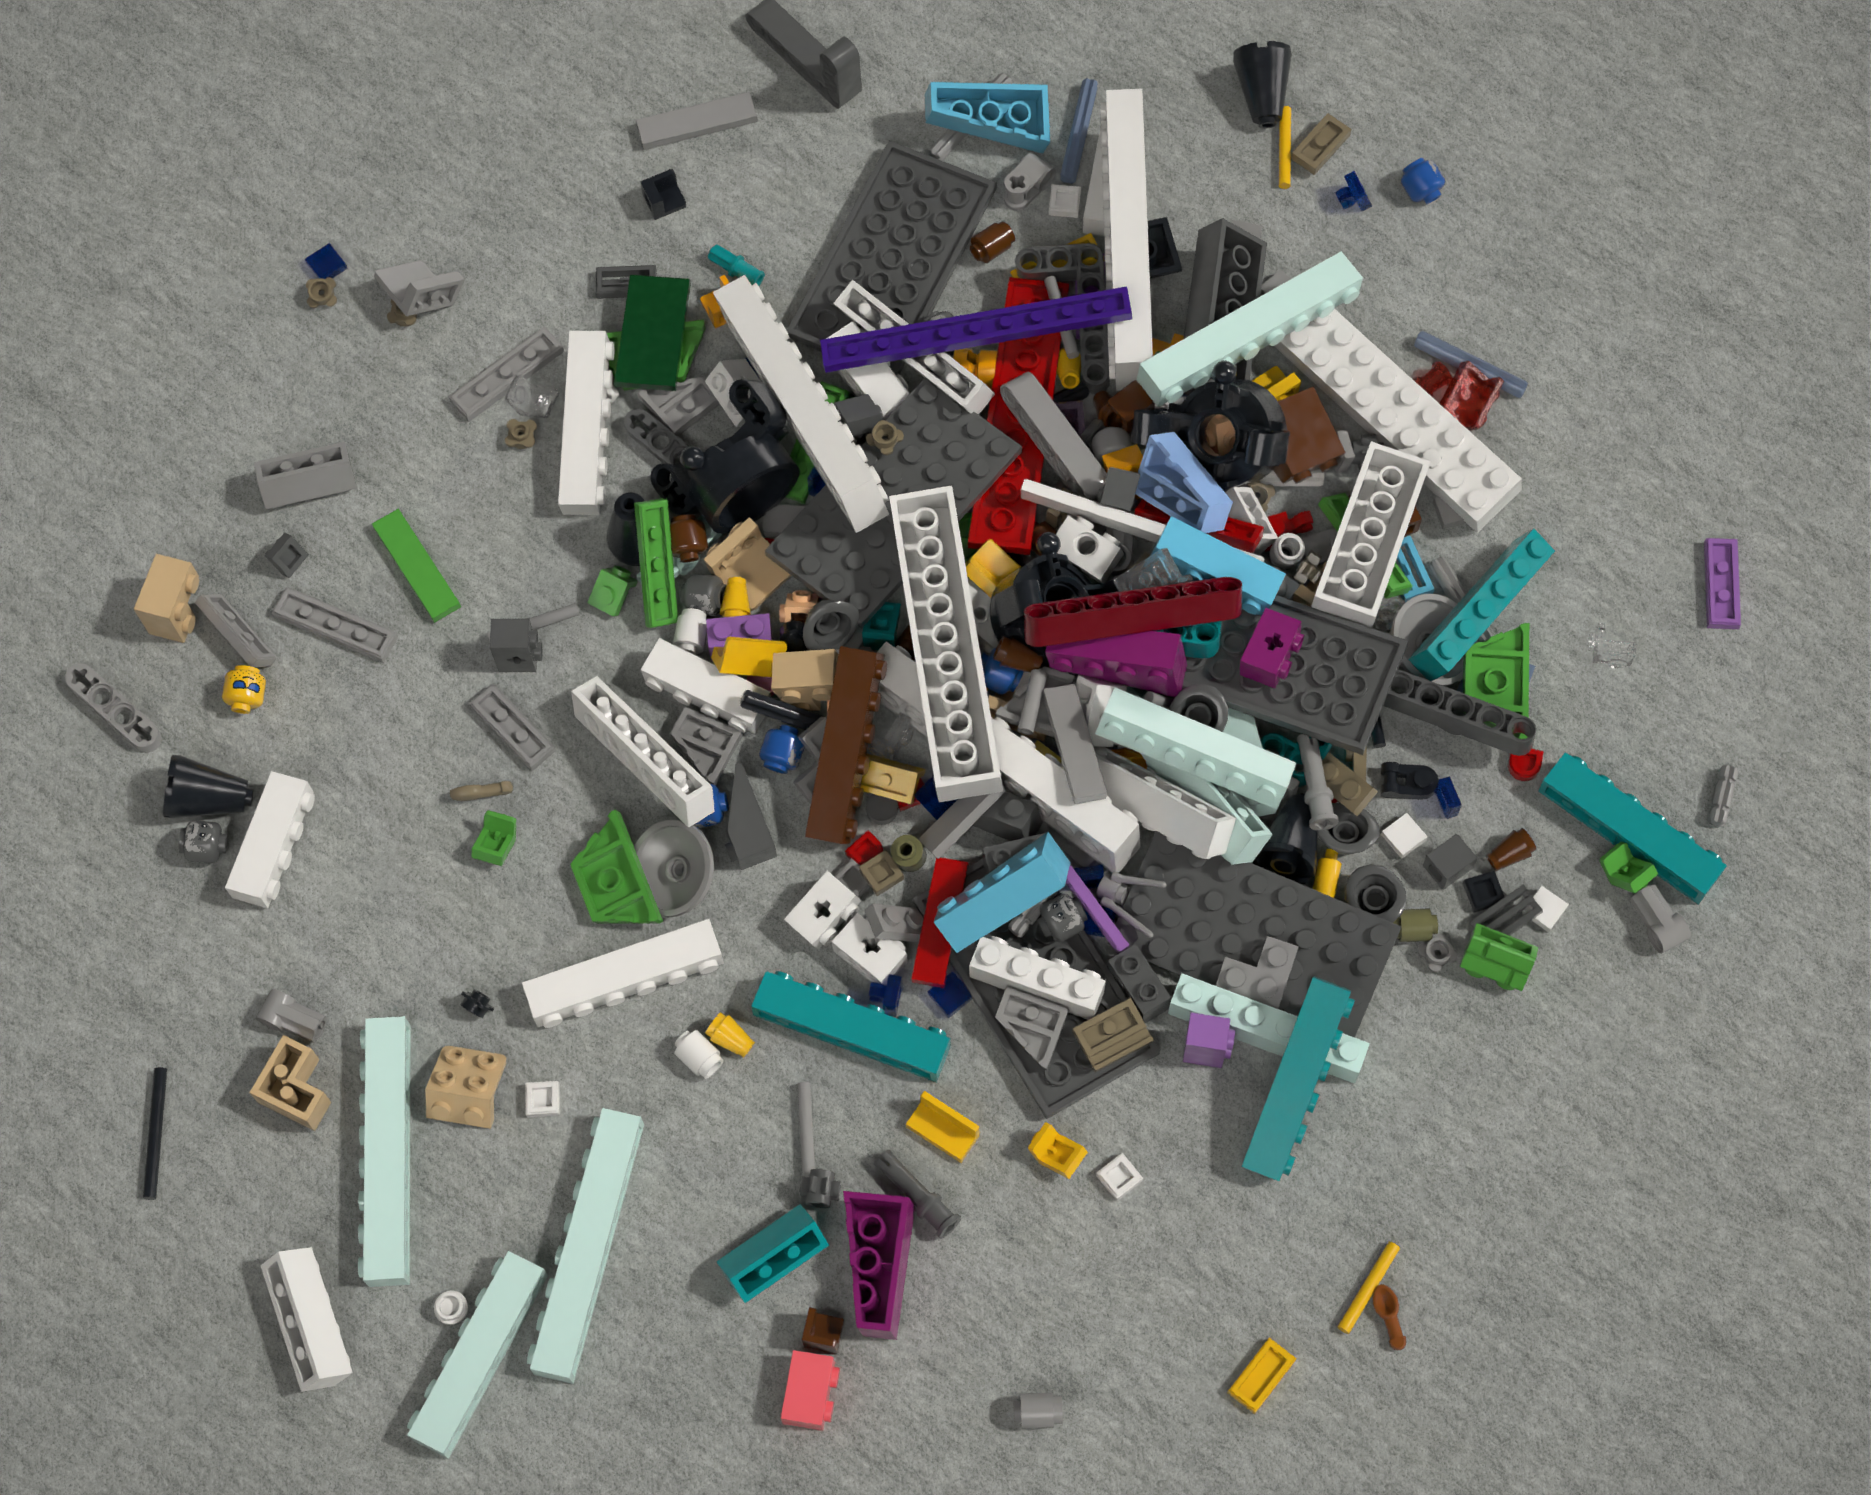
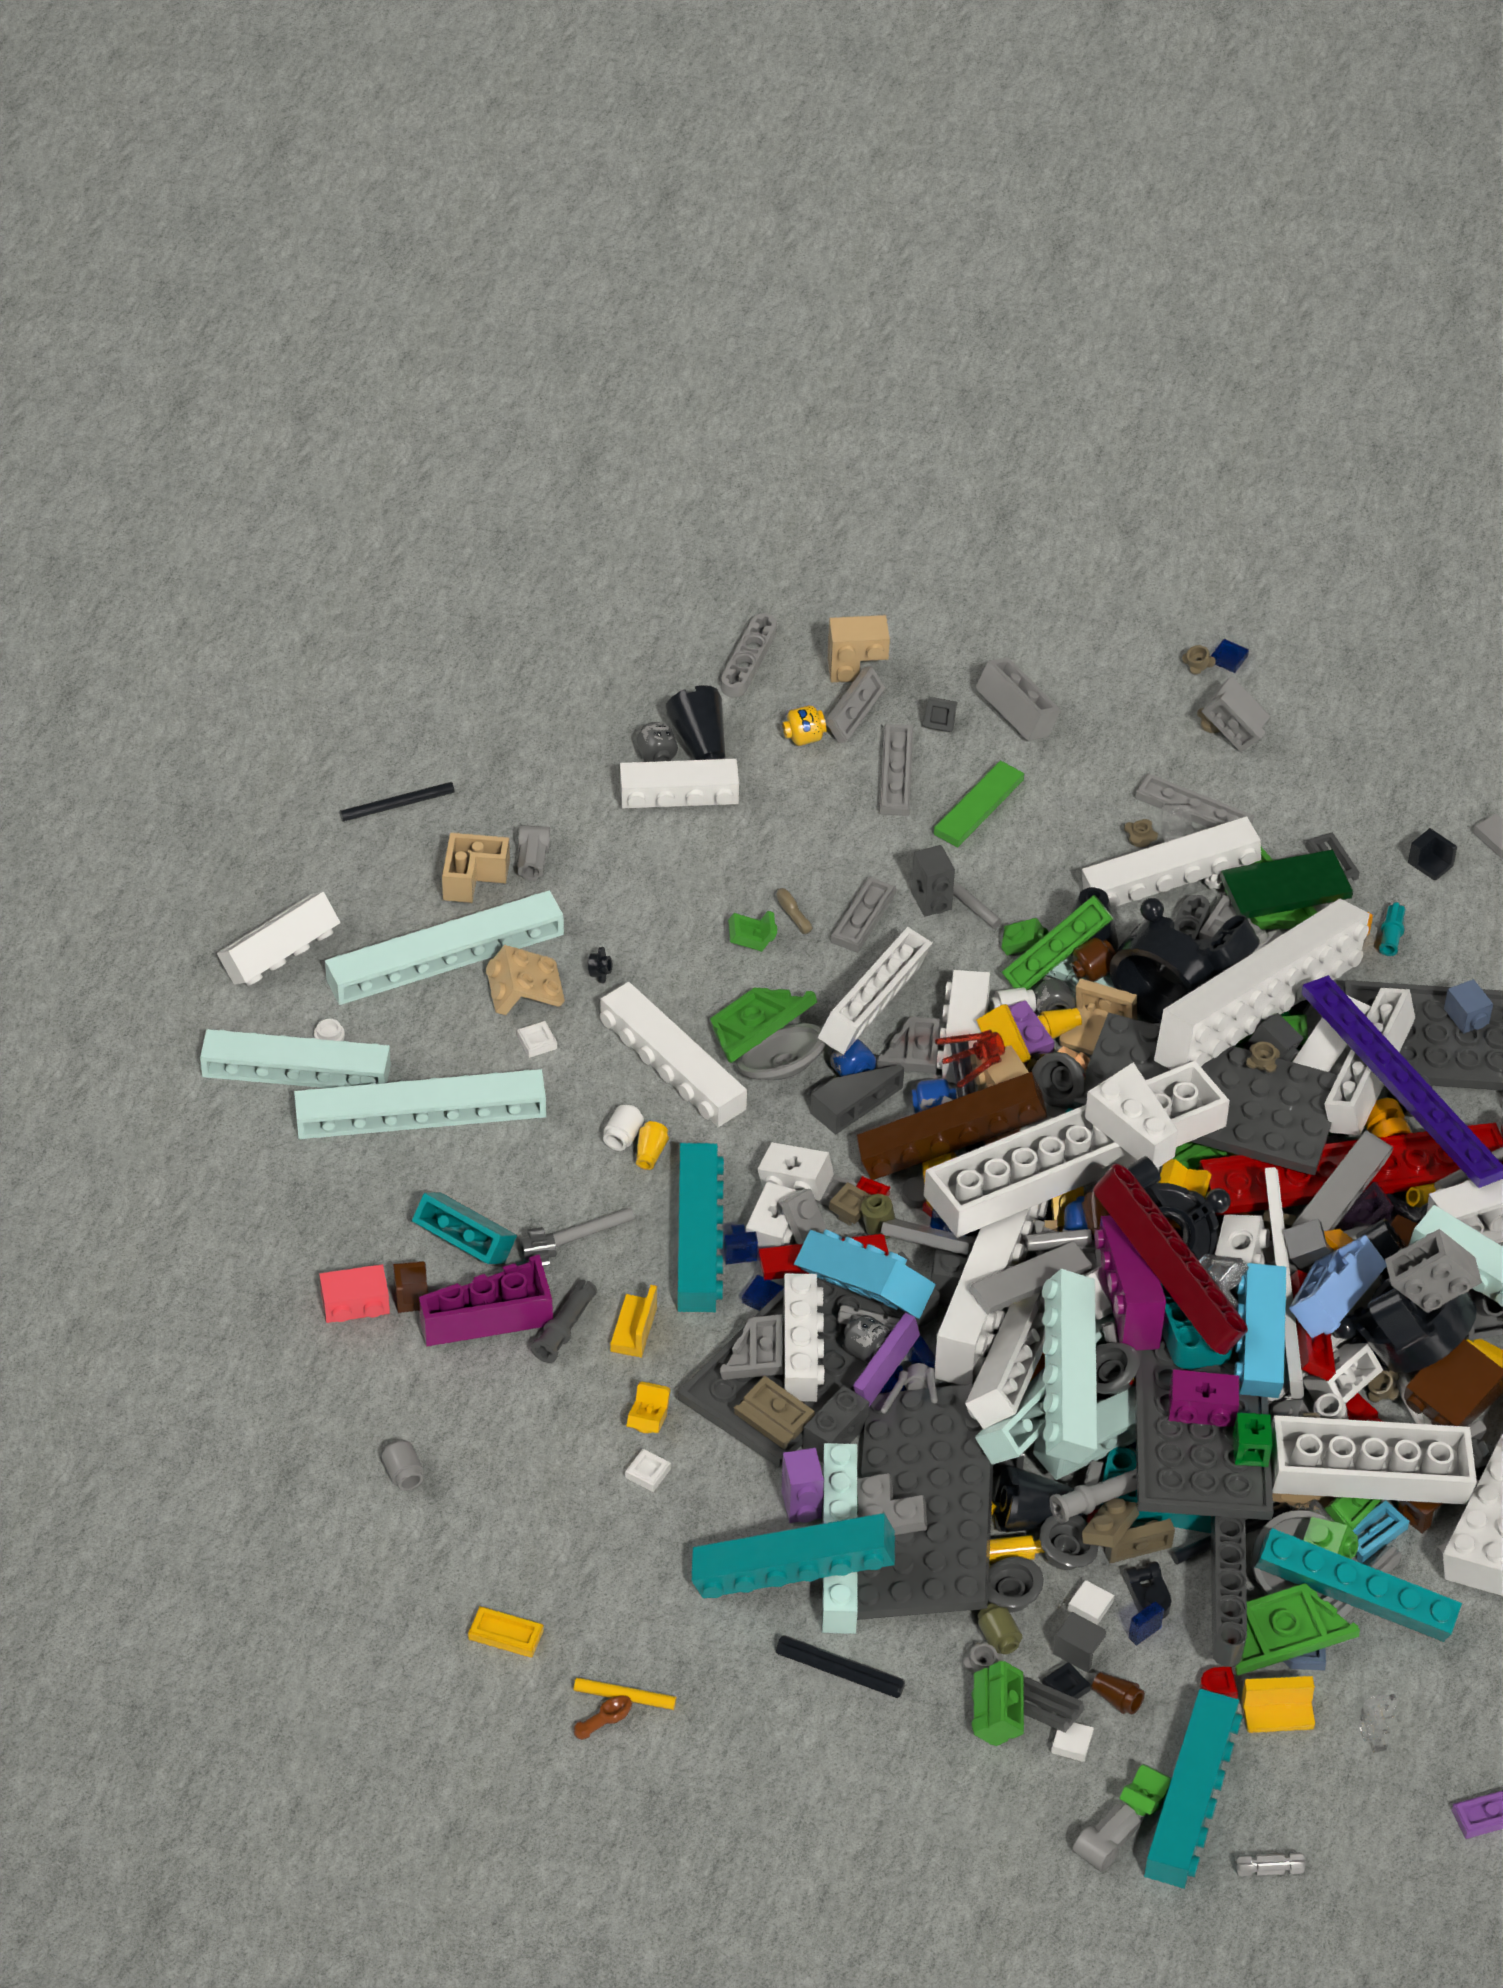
camera: 65 degrees right, 20 degrees down
none -> black axle [776,1635,905,1698]
none -> clear red plant [935,1029,1005,1088]
none -> white wedge [1085,1062,1178,1168]
none -> green brick [1233,1413,1273,1467]
none -> yellow panel [1242,1676,1315,1733]
none -> bright green bracket [1303,1517,1358,1559]
none -> light grey brick [1385,1229,1482,1313]
none -> sand blue brick [1444,979,1493,1034]

